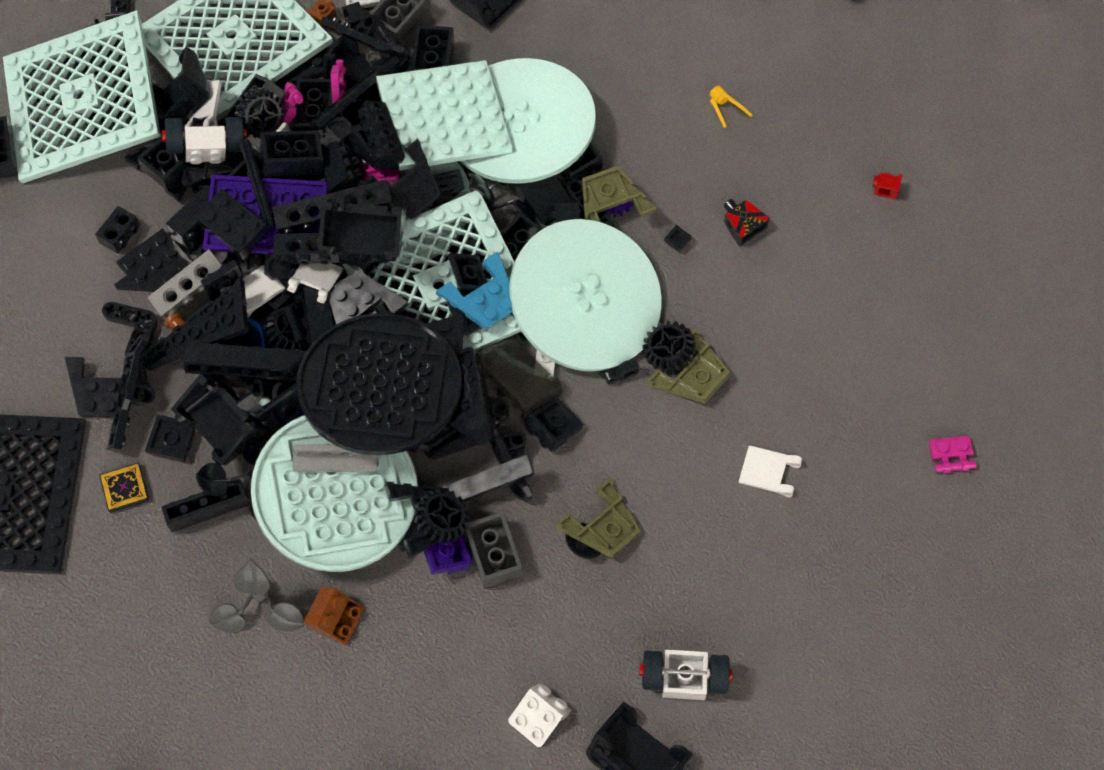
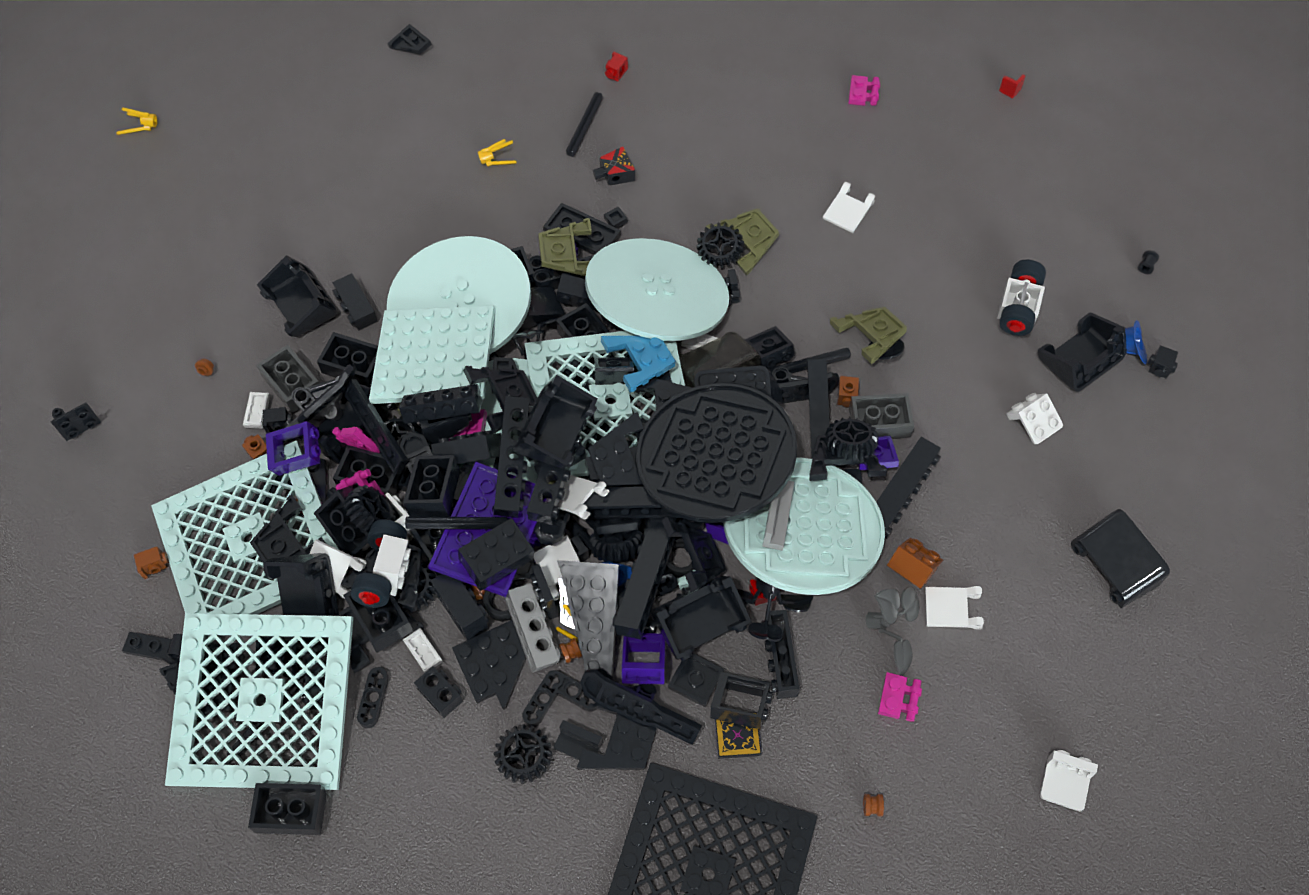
camera: 75 degrees left, 5 degrees down
none -> black wing [250,494,326,562]
none -> dark purple window [266,421,321,476]
none -> black brick [332,273,378,331]
none -> black beam [357,667,389,728]
none -> white plate [403,628,443,673]
none -> black gear [494,724,552,784]
none -> black plate [543,203,621,255]
none -> black panel [554,720,603,760]
none -> black axle [566,92,603,157]
none -> dark purple window [622,633,665,684]
none -> black window [710,672,773,729]
none -> black axle [769,347,851,373]
none -> dark orange brick [837,376,859,407]
none -> dark orange wheel [863,794,884,817]
none -> black brick [876,437,941,539]
none -> dark pink plate [878,672,922,722]
none -> white flag [925,586,984,629]
none -> red panel [999,74,1026,99]

